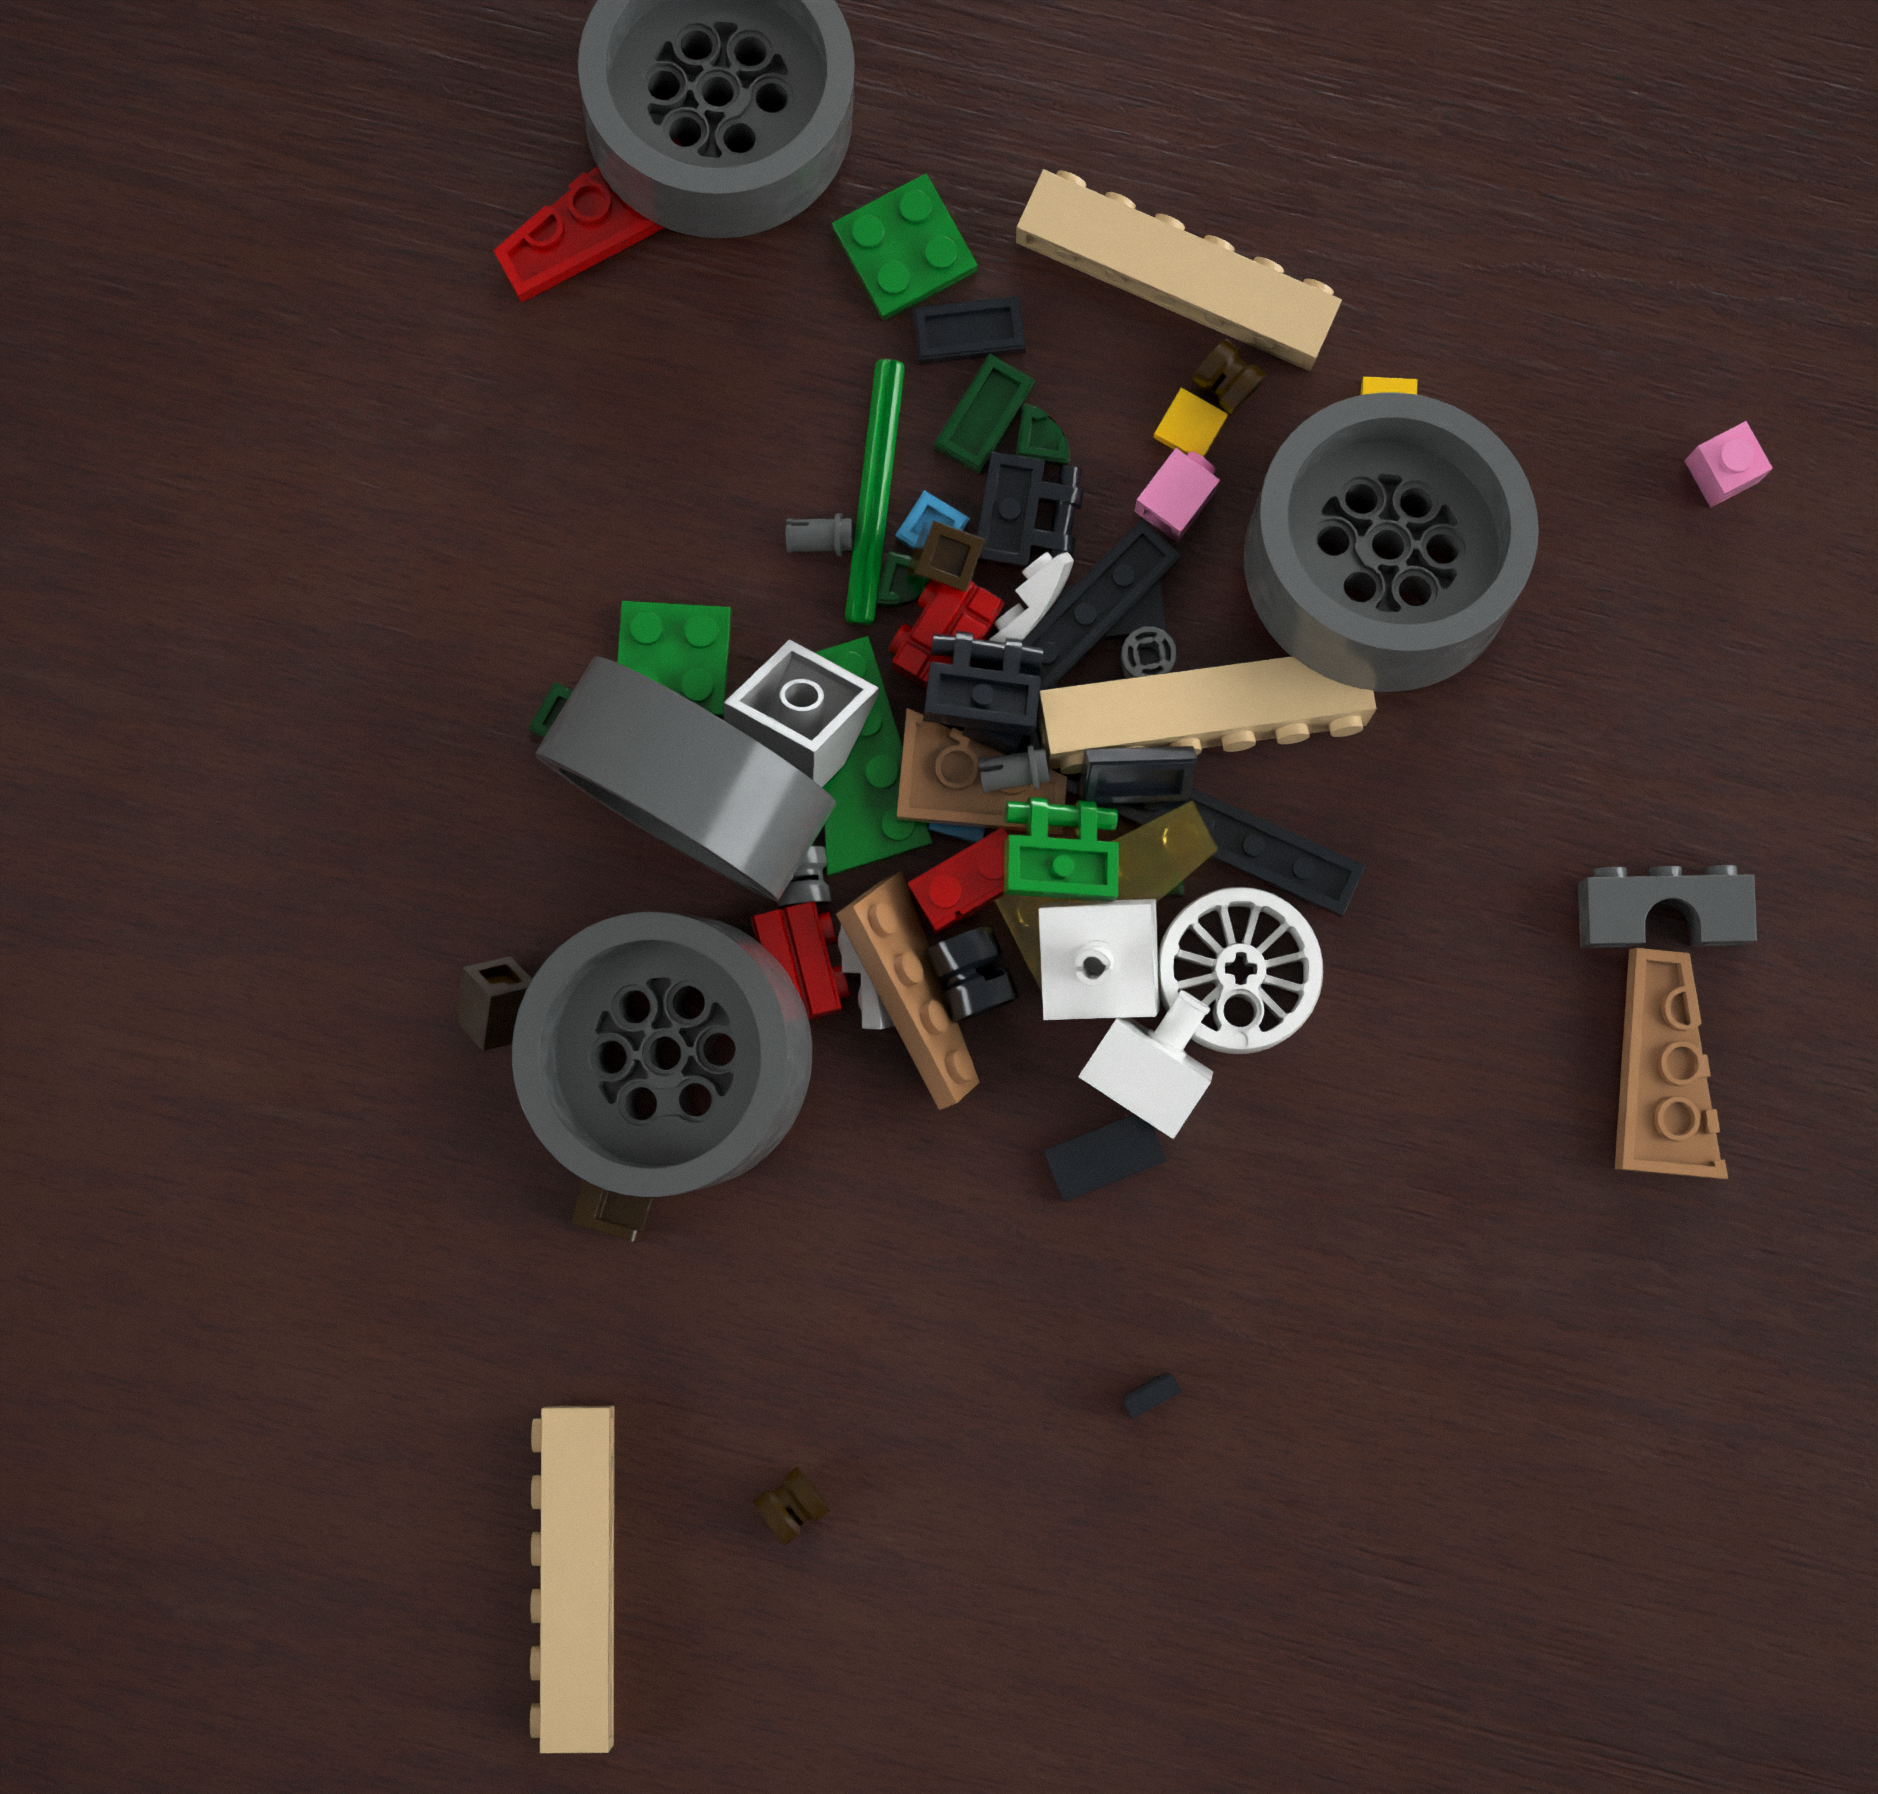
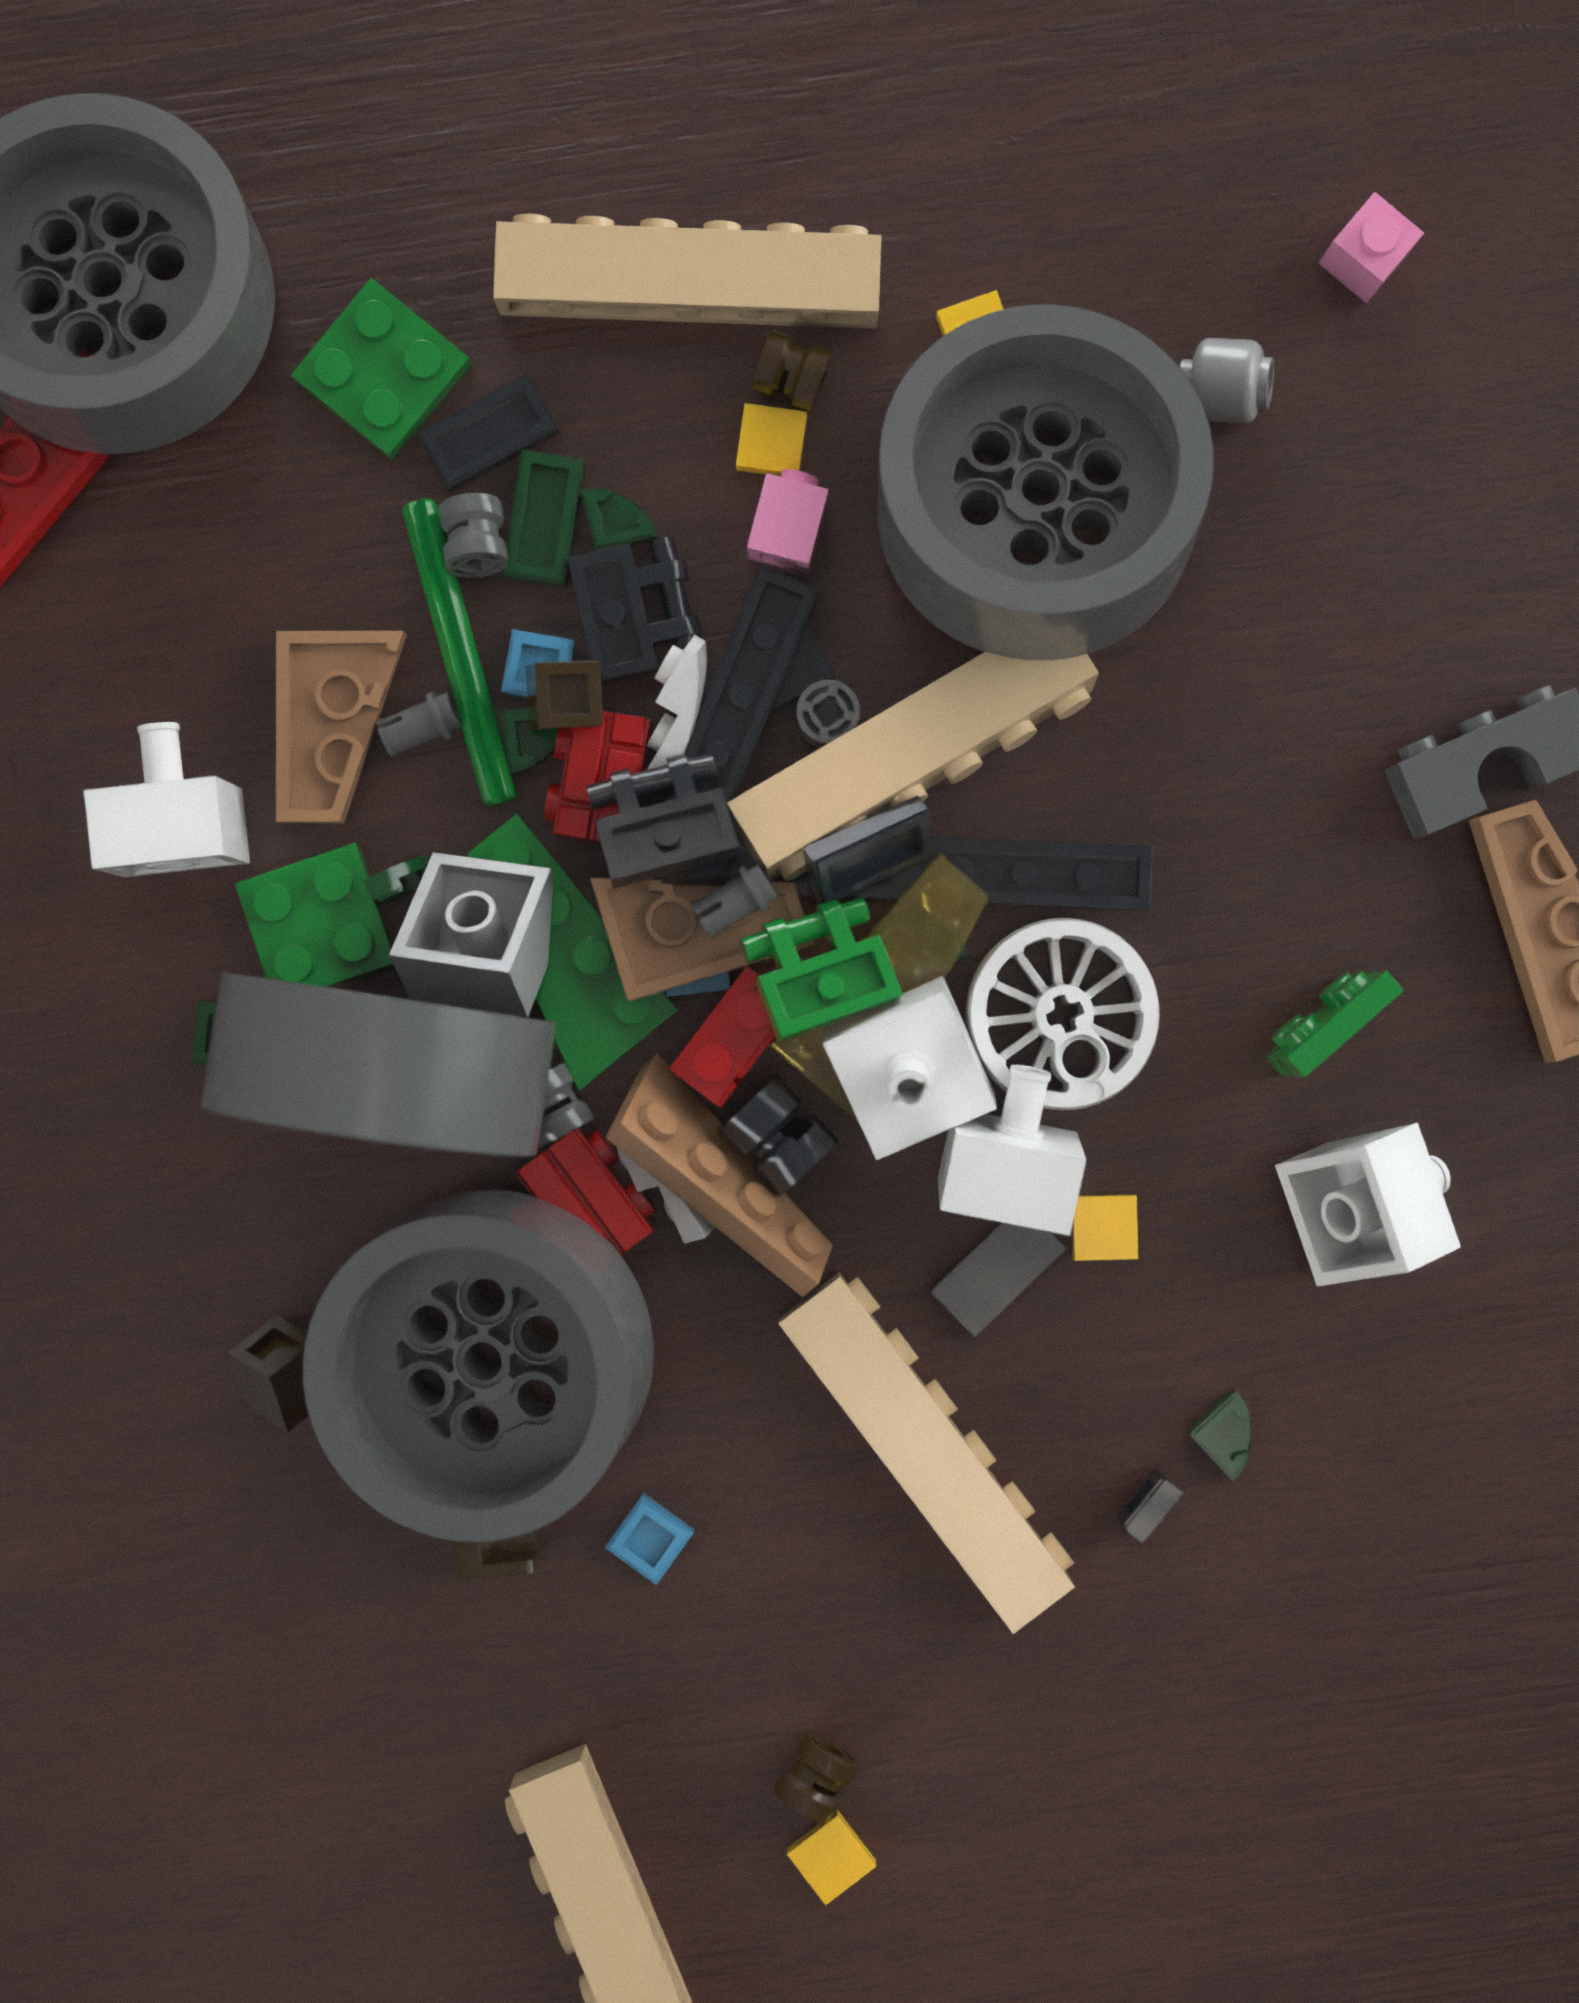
camera: 20 degrees left, 5 degrees up
none -> white brick [84,722,250,877]
none -> medium nougat wing [276,631,407,824]
none -> dark green tile [363,855,430,905]
none -> dark grey wheel [439,493,508,578]
none -> dark azure tile [605,1492,694,1585]
none -> tan brick [778,1272,1075,1634]
none -> yellow tile [787,1810,876,1906]
none -> yellow tile [1072,1194,1138,1261]
none -> light grey head [1180,338,1274,424]
none -> dark green tile [1186,1388,1252,1481]
none -> green plate [1265,970,1404,1077]
none -> white brick [1275,1123,1461,1287]

